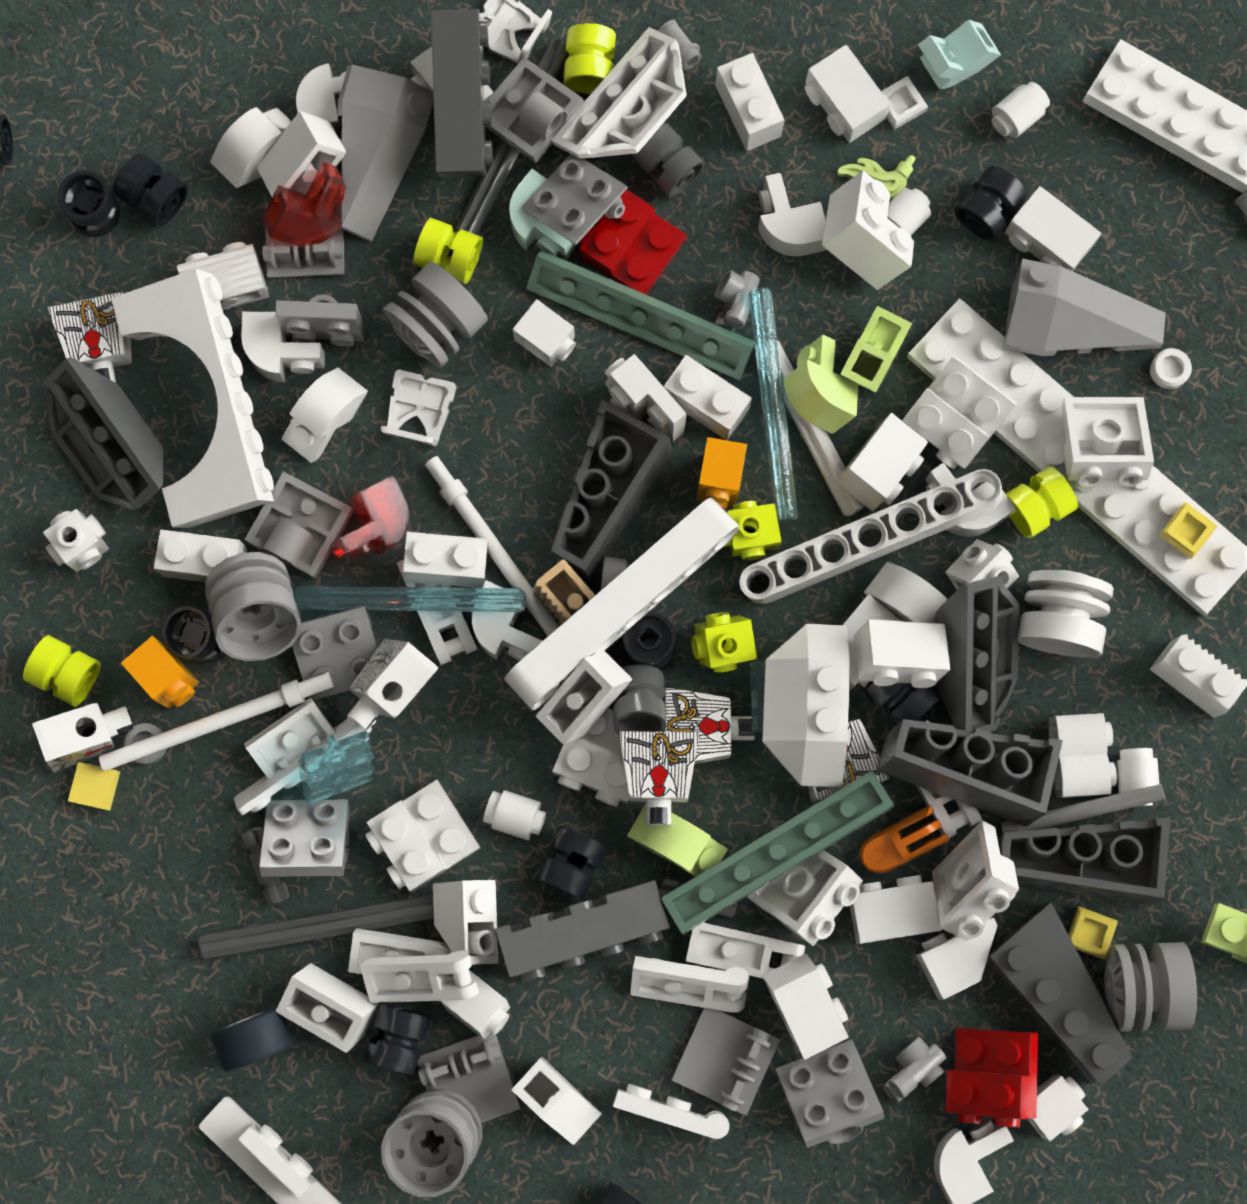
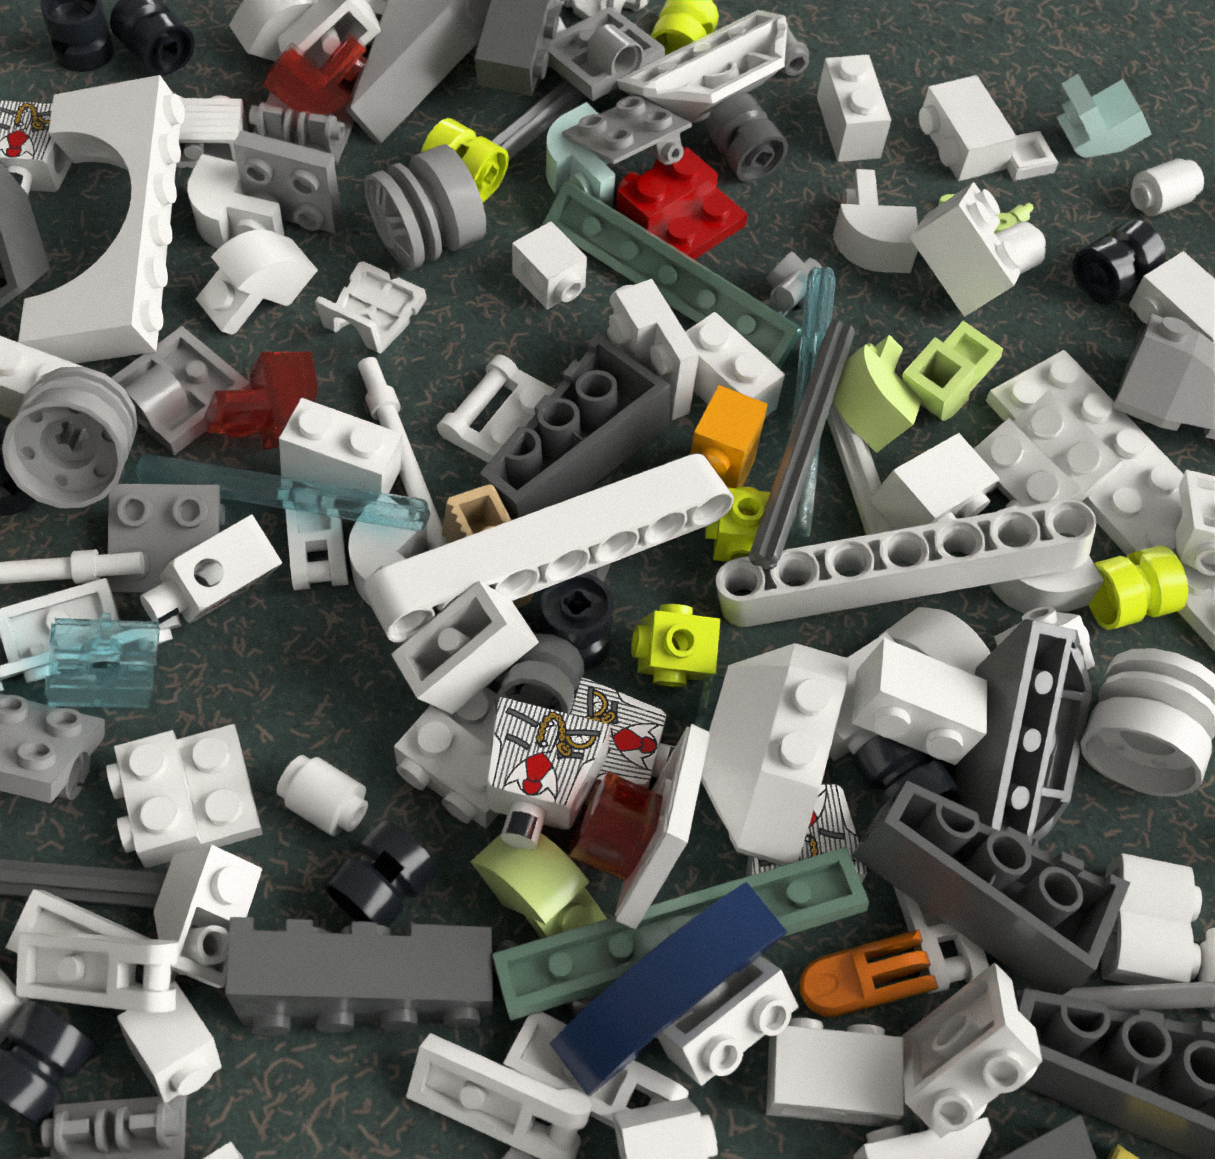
camera: 10 degrees right, 20 degrees down
none -> white plate [437,355,556,463]
none -> dark blue slope [550,881,788,1096]
none -> clear red brick [567,771,663,881]
none -> white tile [615,724,710,930]
none -> dark grey axle [749,320,855,570]

